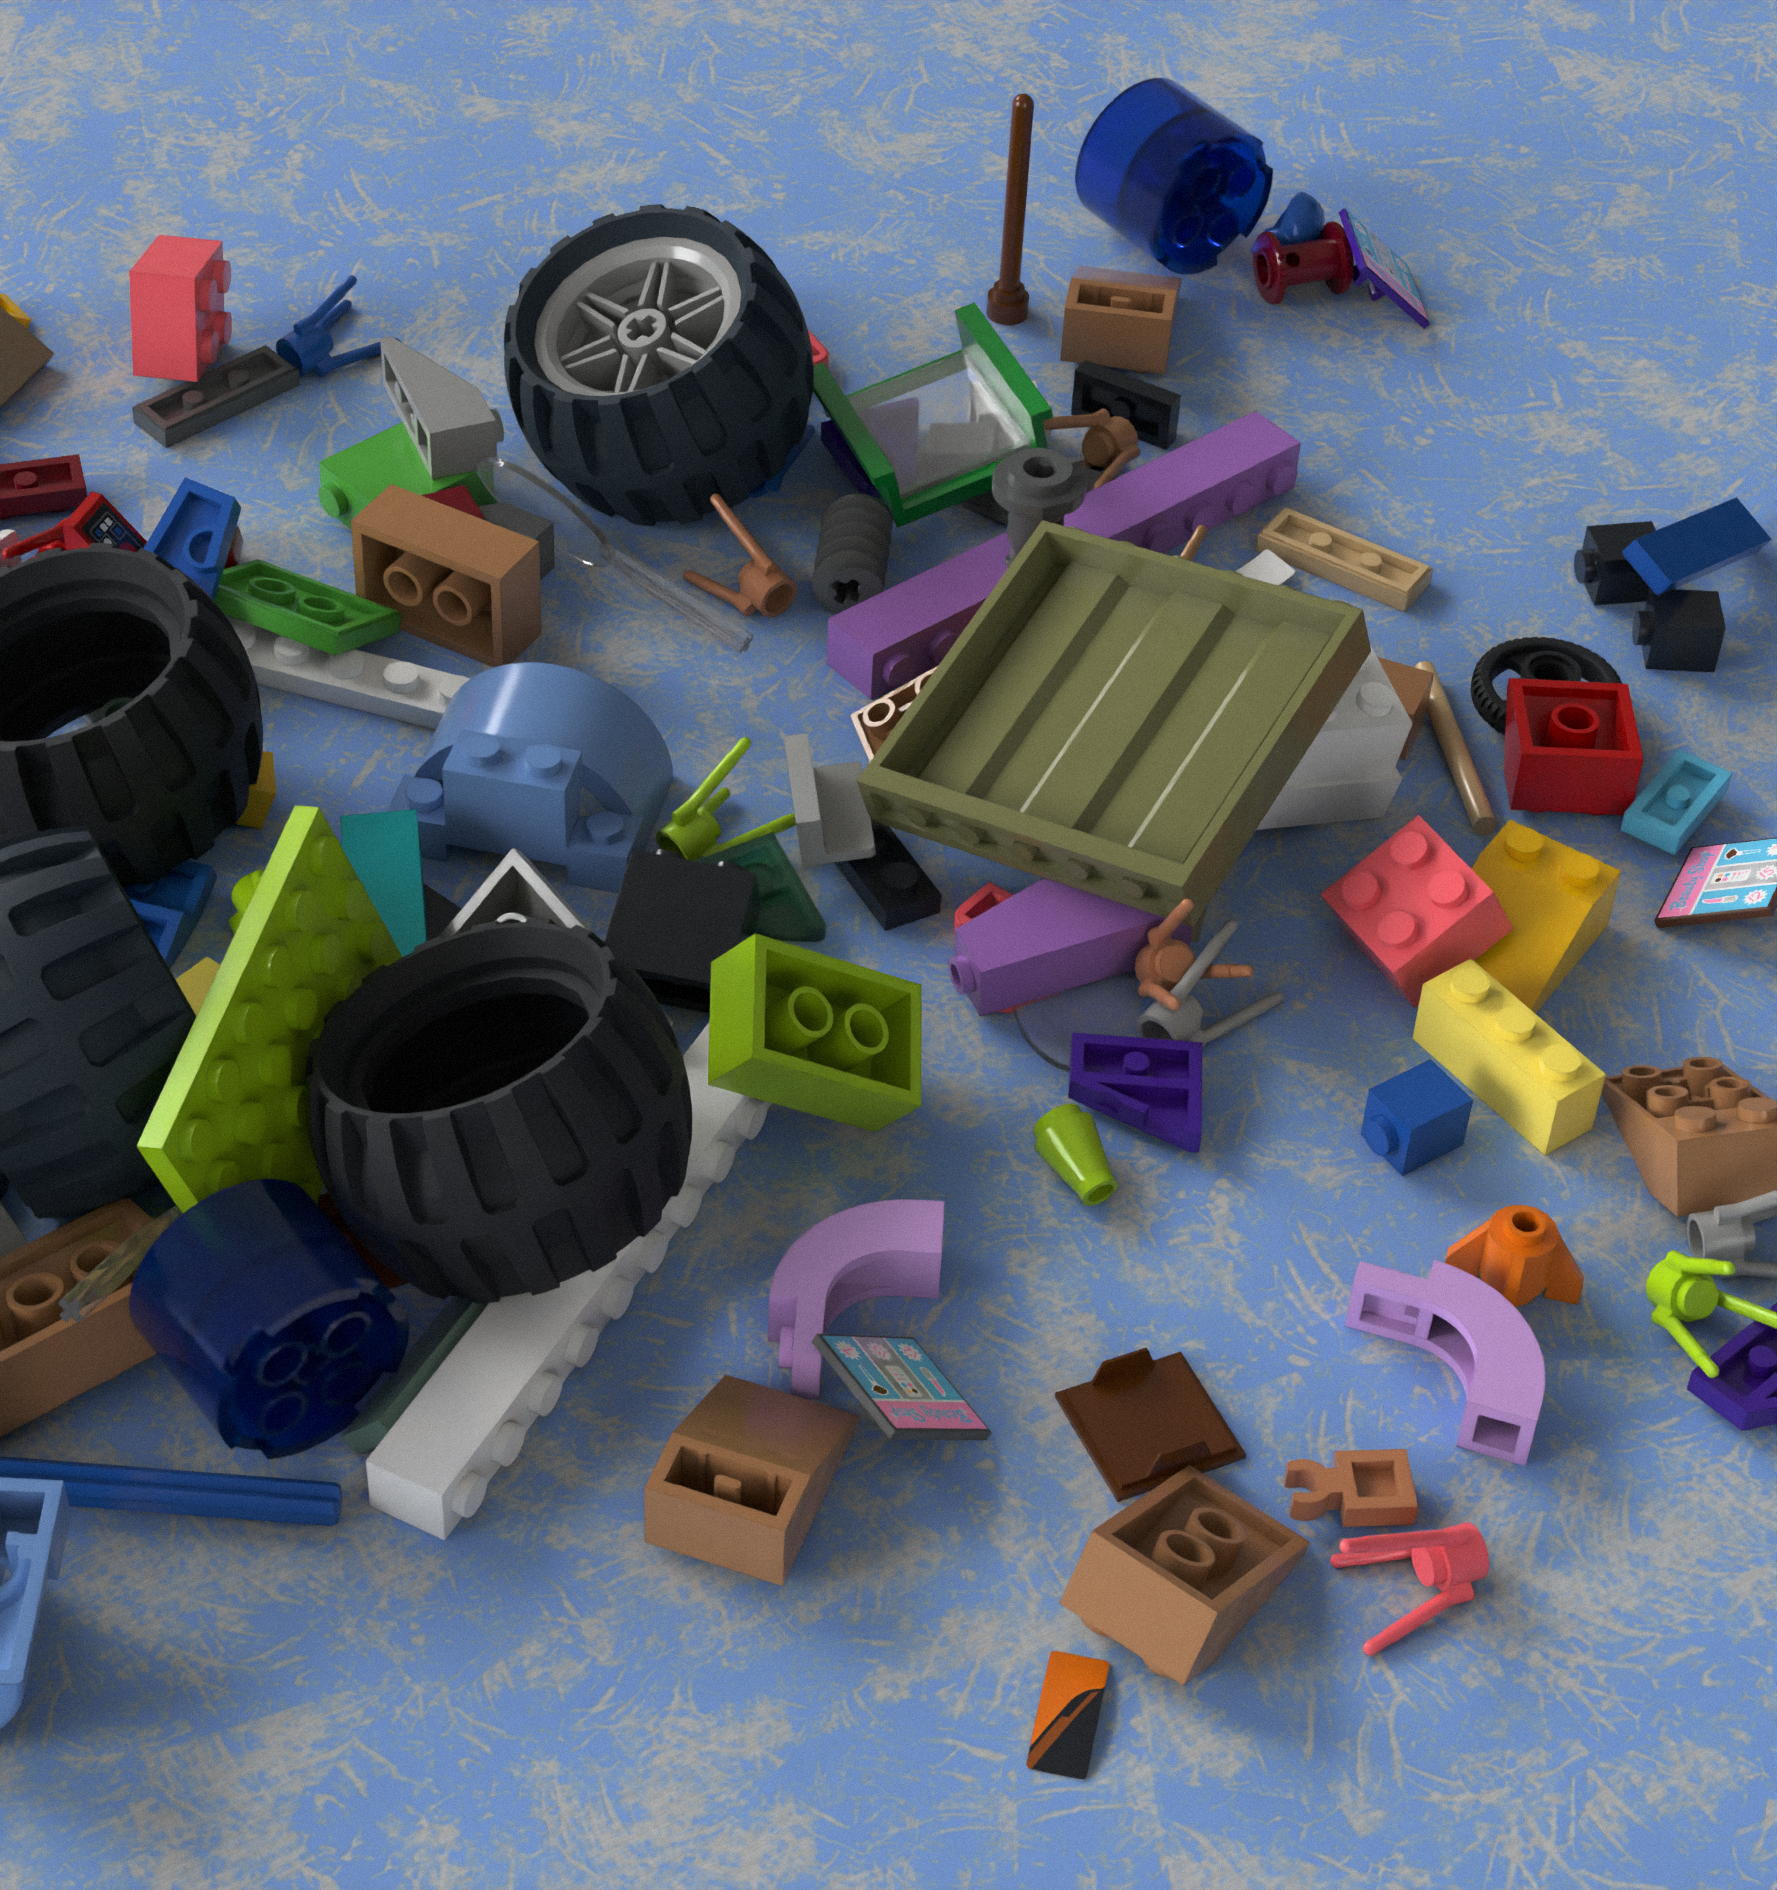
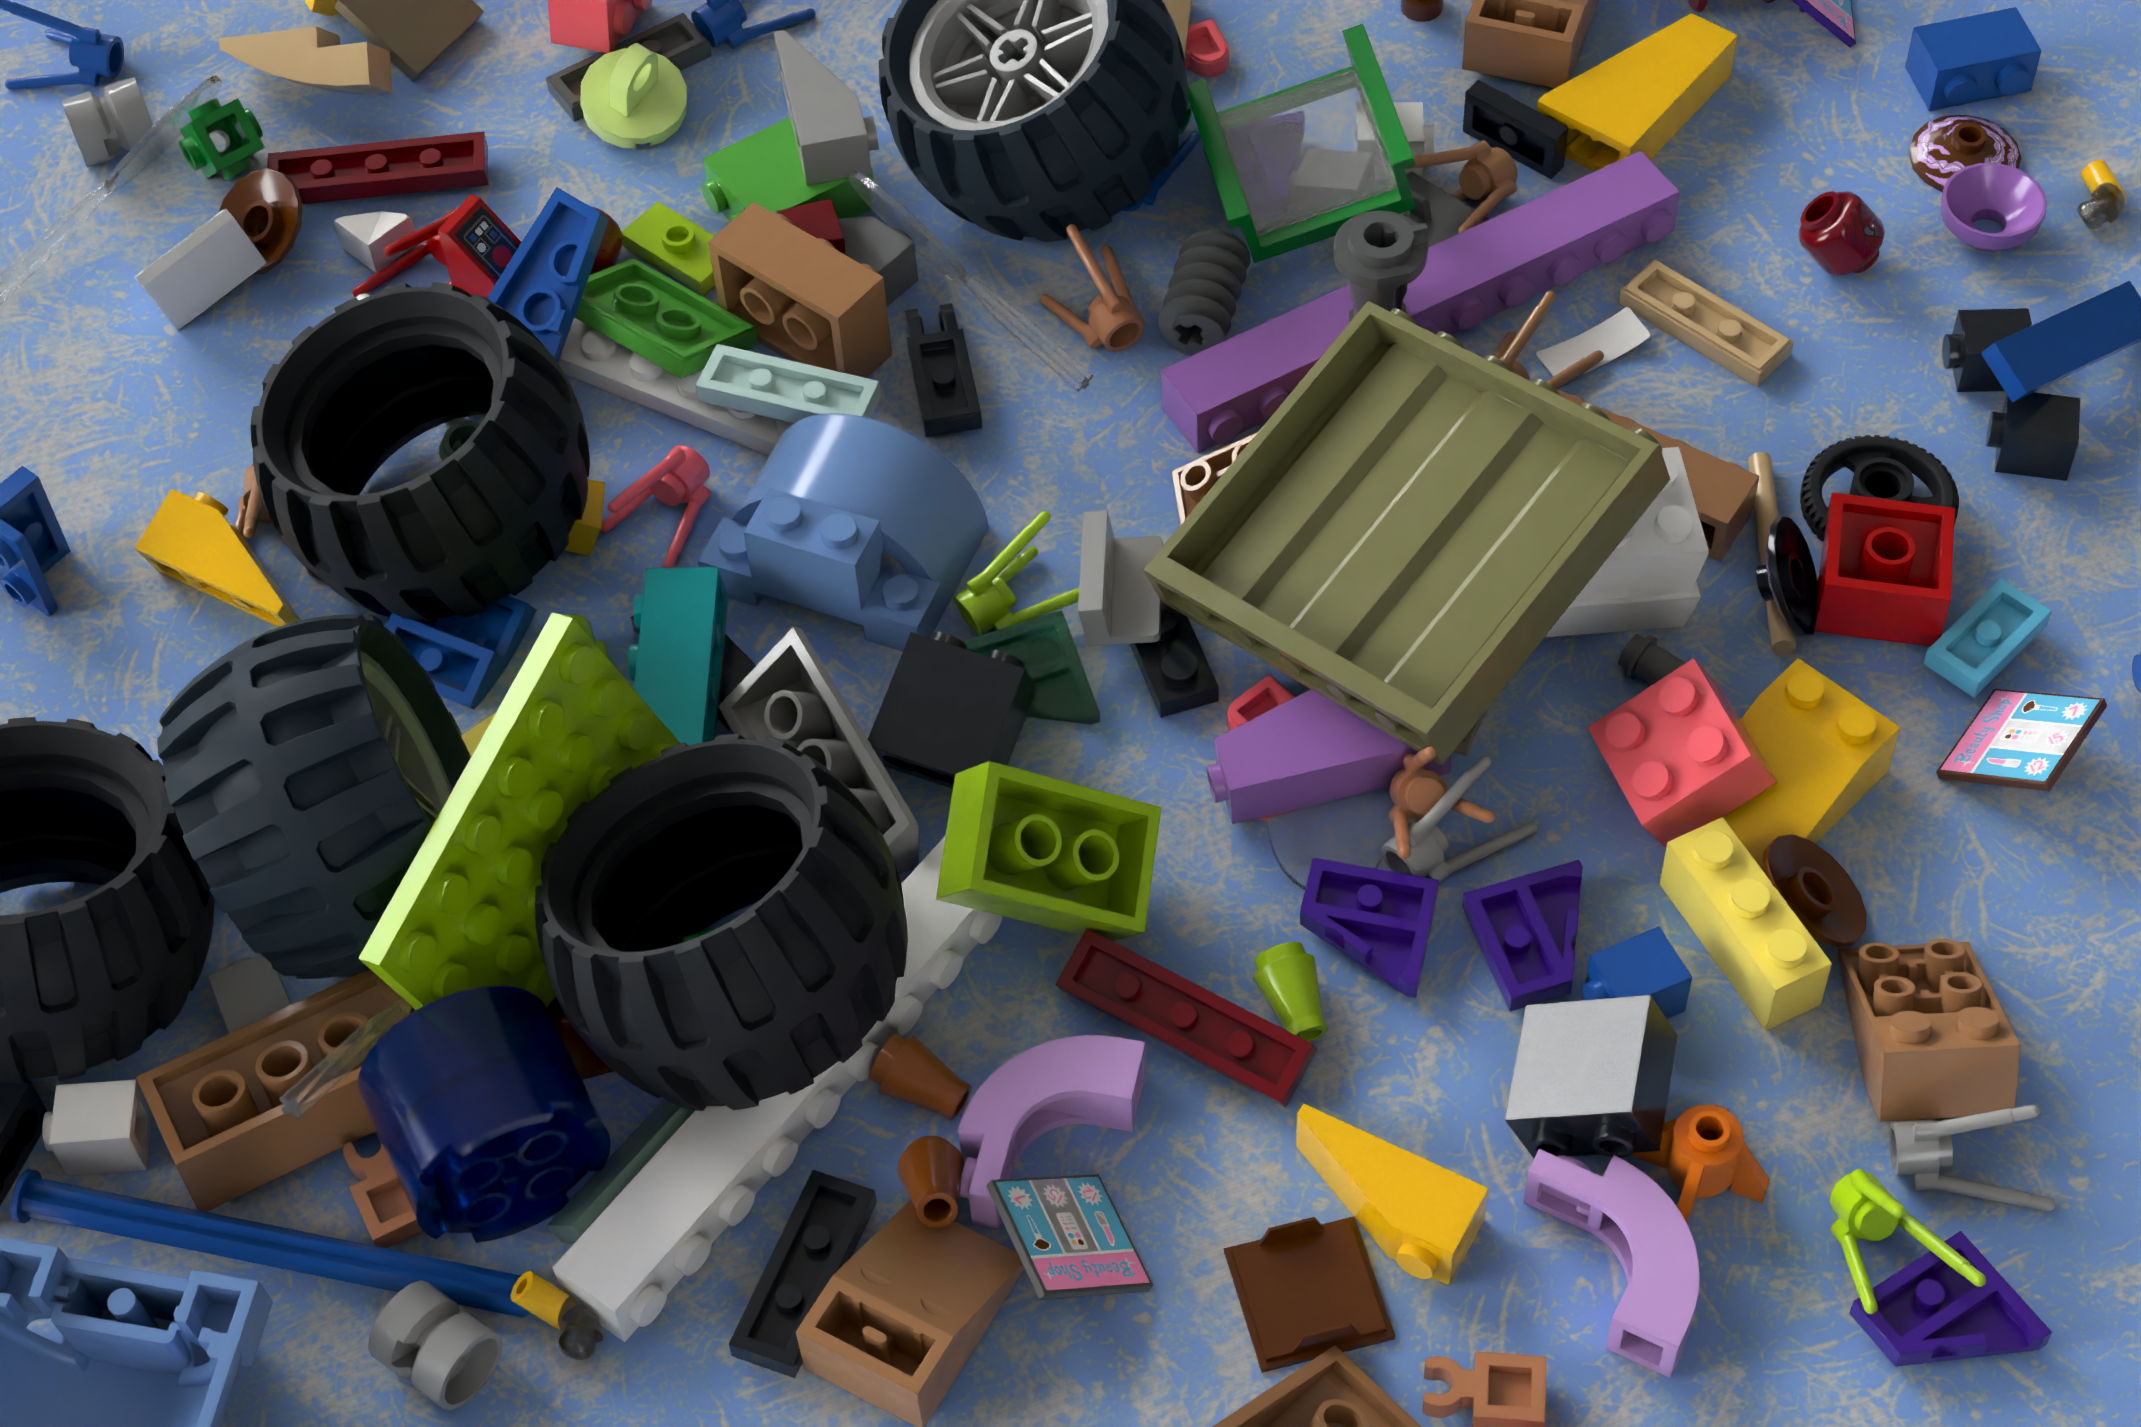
camera: 15 degrees right, 10 degrees up
none -> nougat plate [343,1127,441,1248]
none -> light grey wheel [368,1280,503,1411]
none -> arm [510,1271,604,1360]
none -> yellowish green tile [580,43,687,148]
none -> coral plant [600,445,711,568]
none -> lime plate [622,202,715,296]
none -> light aqua plate [695,344,881,423]
none -> black plate [729,1170,877,1378]
none -> dark orange cone [869,1033,972,1120]
none -> dark orange cone [897,1136,965,1228]
none -> black hinge [905,303,983,437]
none -> dark red plate [1055,928,1317,1108]
none -> yellow slope [1296,1103,1489,1285]
none -> dark purple wing [1462,860,1583,1012]
none -> piece [1505,995,1678,1158]
none -> yellow slope [1536,13,1738,172]
none -> dark grey pin [1618,633,1686,685]
none -> black dish [1756,517,1818,636]
none -> reddish brown dish [1763,834,1867,947]
none -> dark red head [1798,191,1885,276]
none -> blue brick [1905,7,2041,111]
none -> reddish brown dish [1909,115,2021,192]
none -> medium lavender piece [1941,163,2047,252]
none -> clear smoke arm [2077,160,2127,230]

